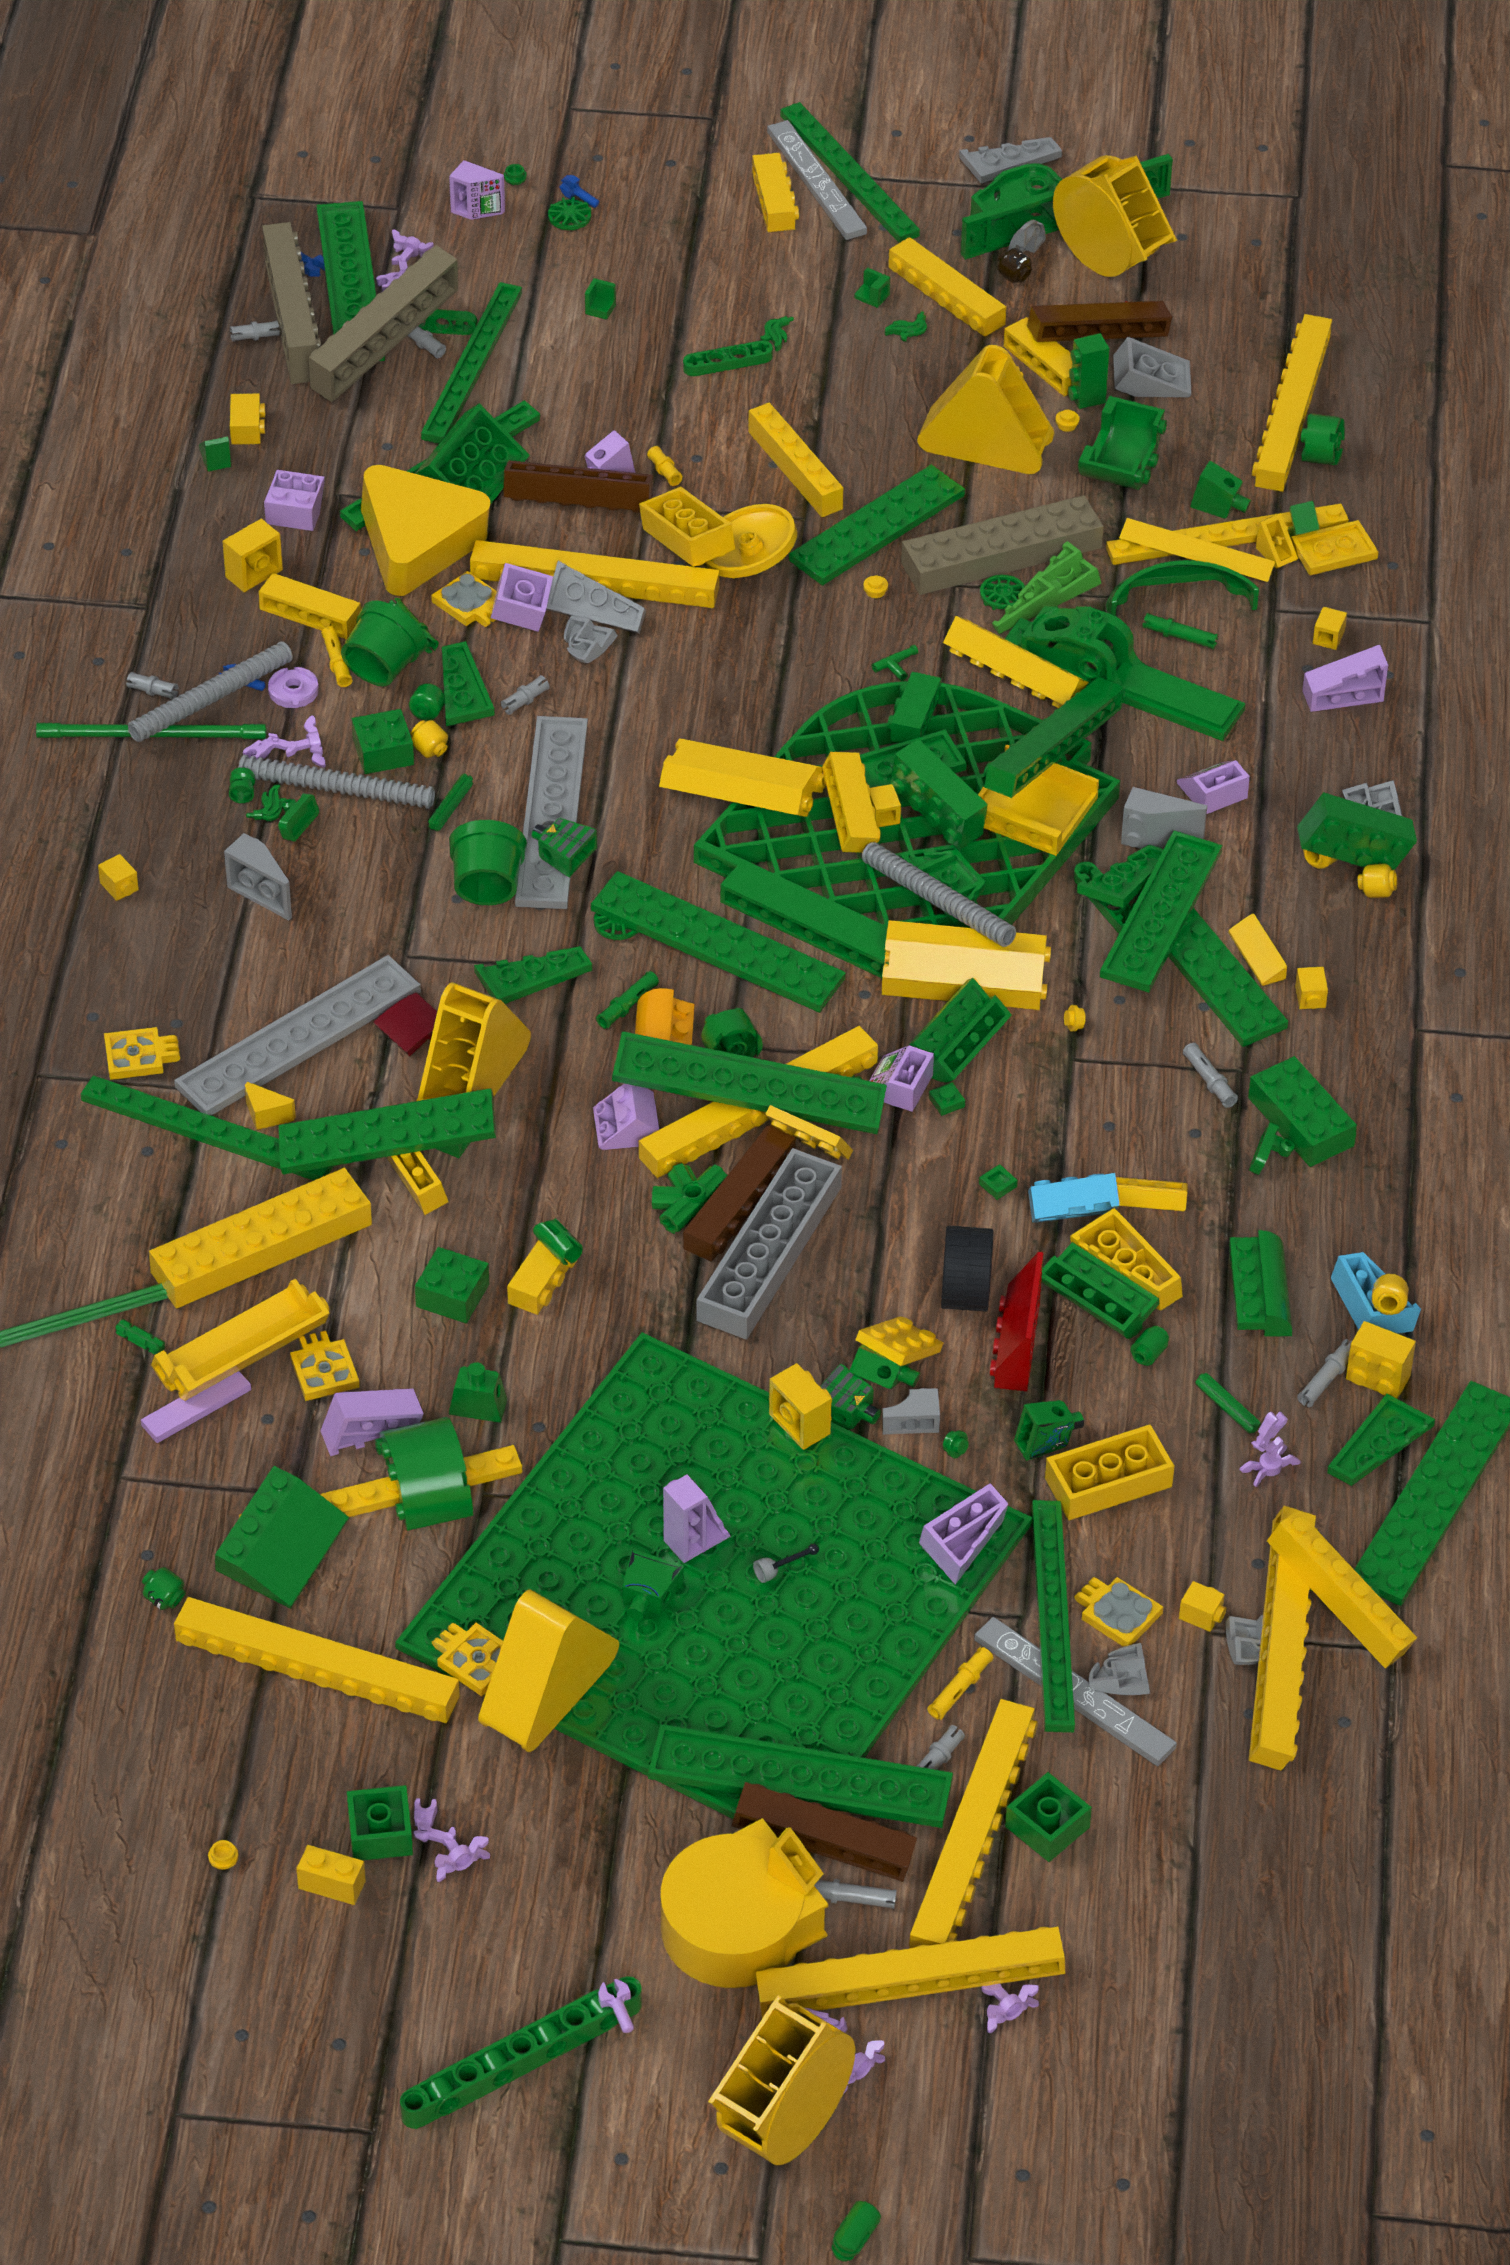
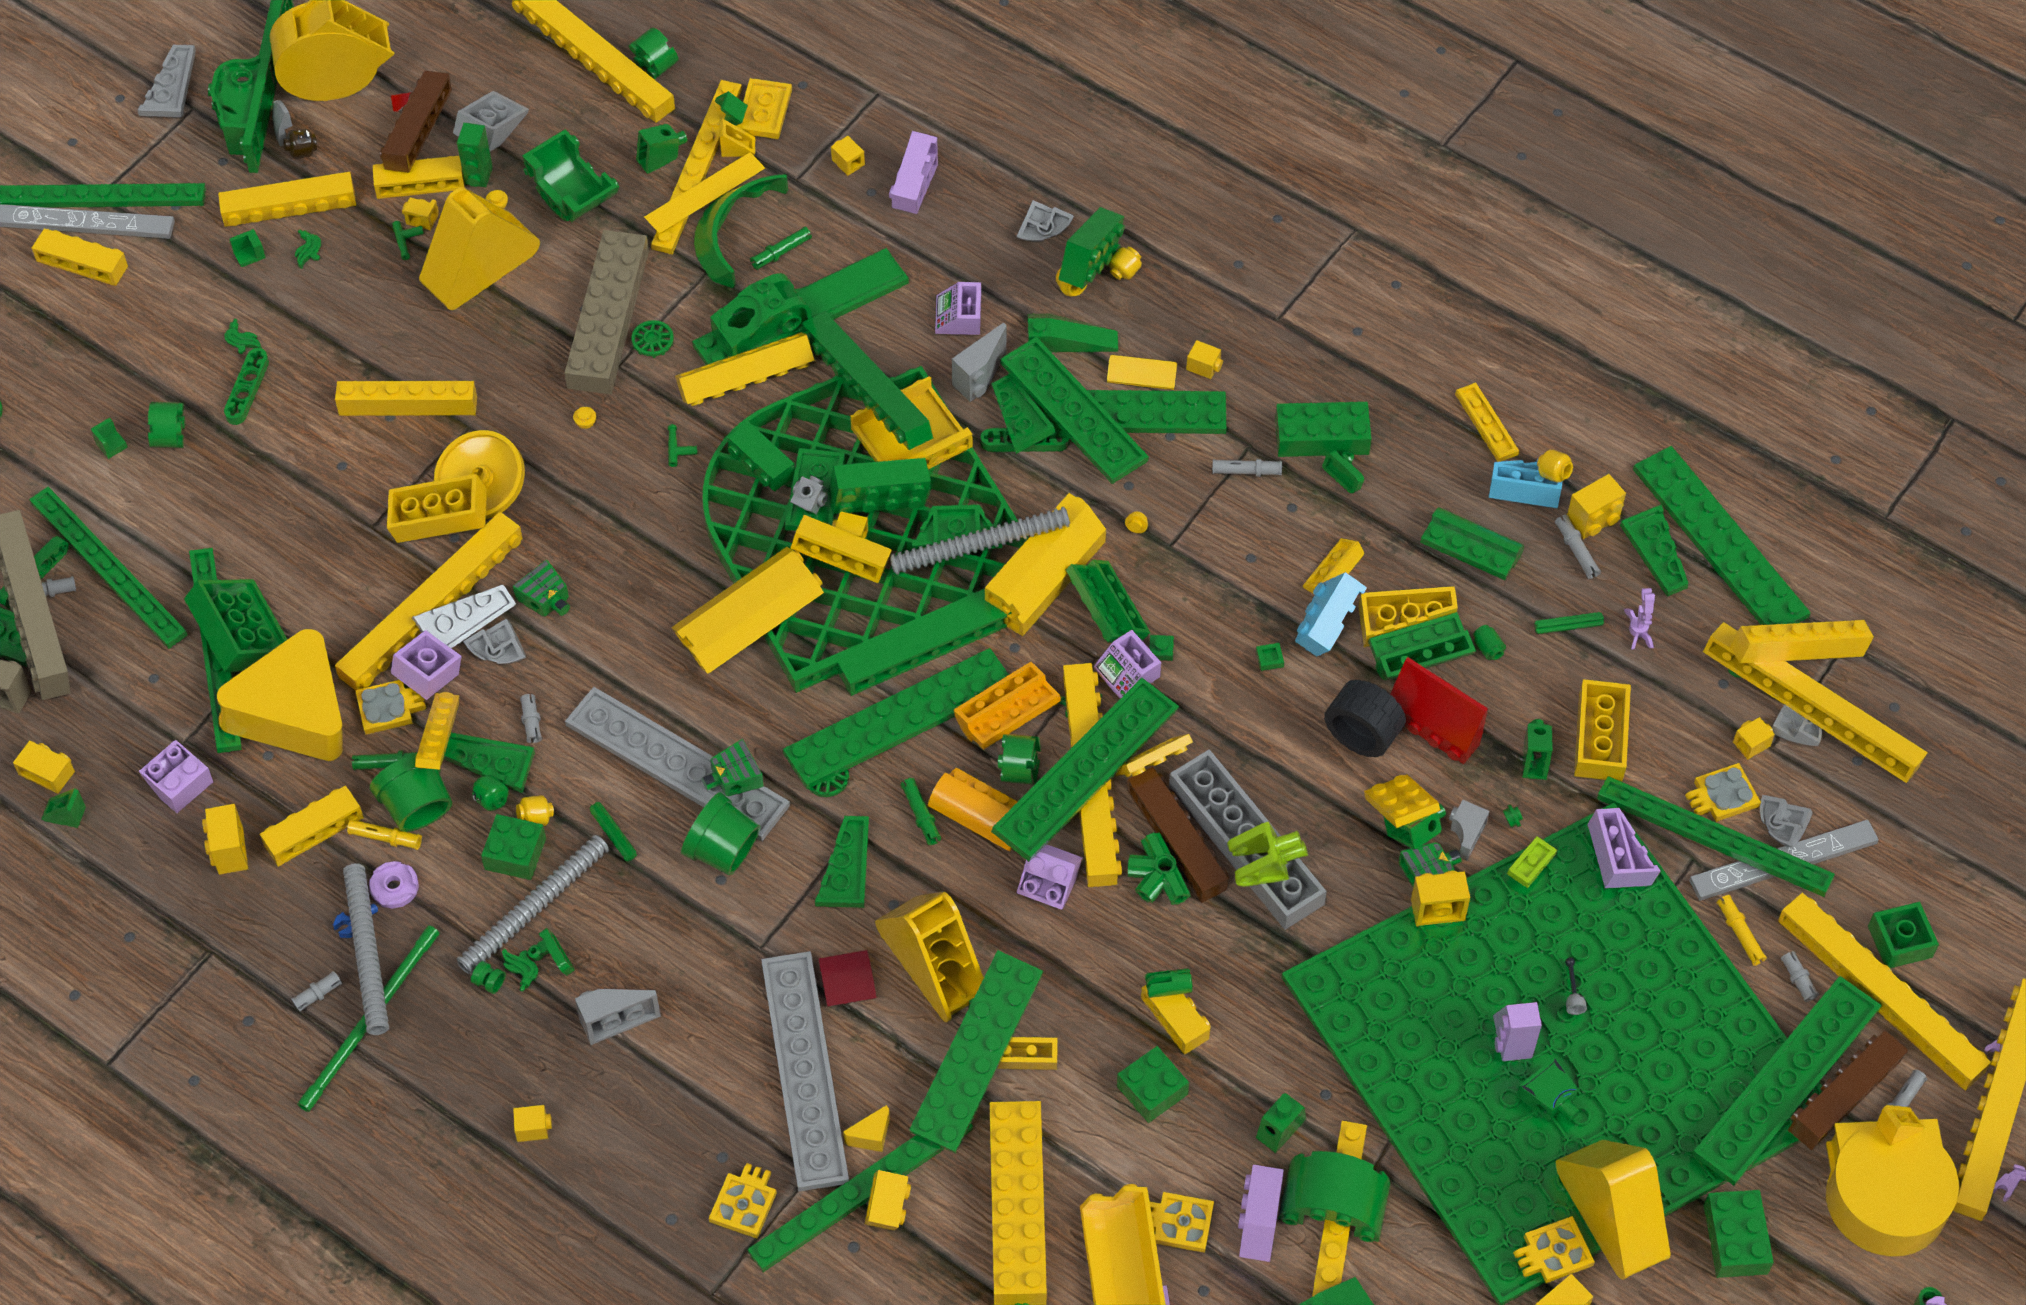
camera: 60 degrees left, 10 degrees up
lavender piece [243,715,326,768] -> none
reddish brown brick [504,460,653,513] -> none
lavender torso [585,430,635,473] -> none
yellow pin [647,446,683,486] -> none
green plate [789,464,965,586] -> none
bright green wedge [992,541,1102,634] -> none
none -> green brick [148,402,185,448]
none -> yellow plate [415,692,459,769]
none -> green torso [513,560,570,616]
none -> light grey brick [790,476,828,515]
none -> yellow piece [864,1170,911,1231]
none -> light orange brick [954,662,1061,750]
none -> green wedge [1028,313,1118,352]
none -> lime piece [1227,821,1308,887]
none -> yellow tile [1455,382,1519,462]
none -> lime plate [1507,836,1557,888]
none -> green brick [1704,1190,1774,1278]

